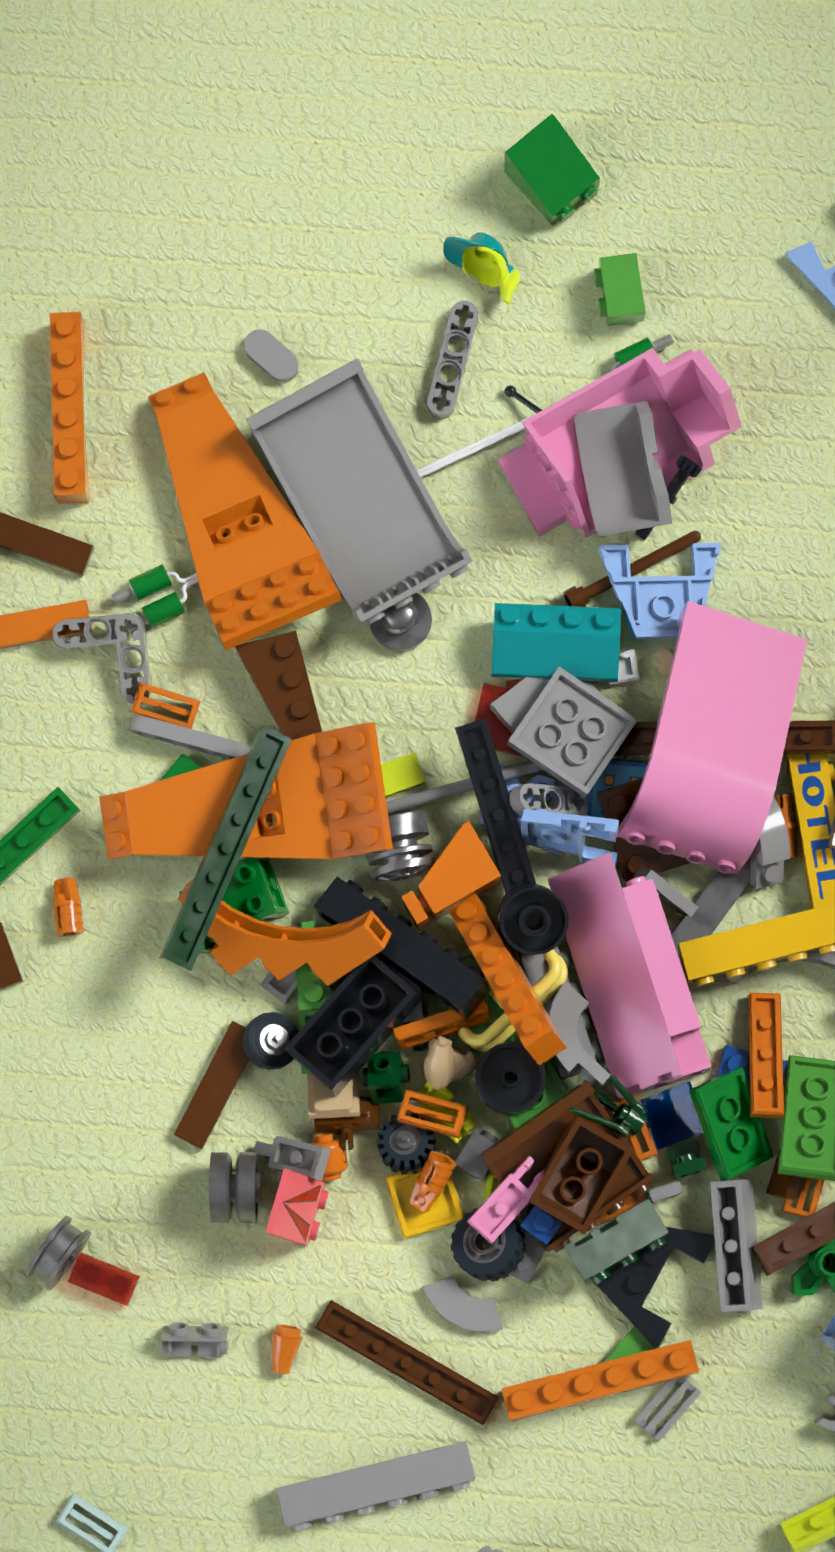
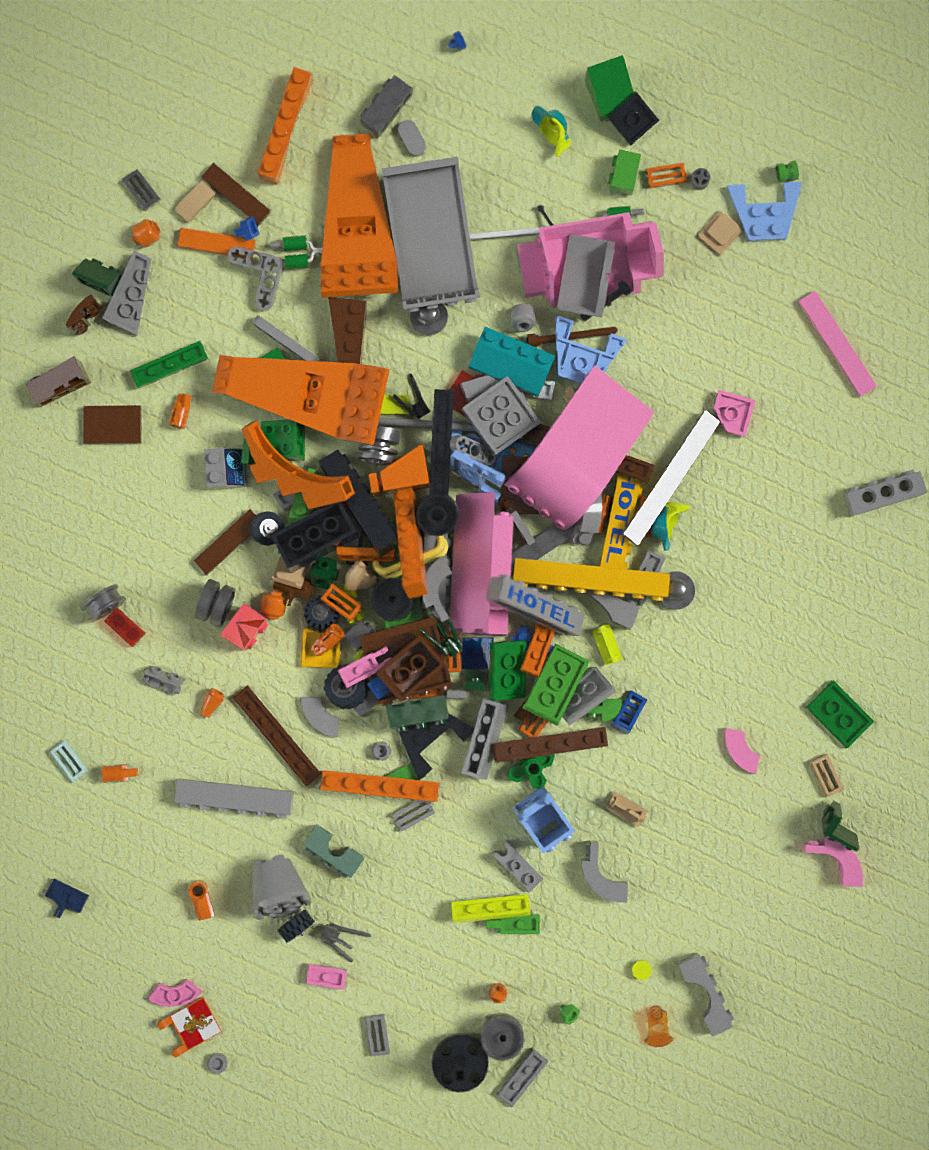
camera: 15 degrees right, 5 degrees up
orange tile [130,682,200,729] -> none
dark green plate [159,725,292,972] -> none
light grey hinge [253,1136,331,1181] -> none
light grey beam [427,301,478,419] -> none
none -> orange hinge [102,764,138,783]
none -> slope [204,448,248,490]
none -> blue tile [234,216,260,240]
none -> sand green arch [303,825,365,878]
none -> flat silver brick [360,75,413,138]
none -> light grey plate [372,741,391,761]
none -> black plant [393,373,431,419]
none -> blue tile [448,31,467,51]
none -> light grey brick [486,574,585,636]
none -> light grey head [510,303,536,332]
none -> black tile [606,91,660,146]
none -> orange tile [646,162,687,189]
none -> flat silver wheel [690,168,710,190]
none -> tan piece [697,211,742,256]

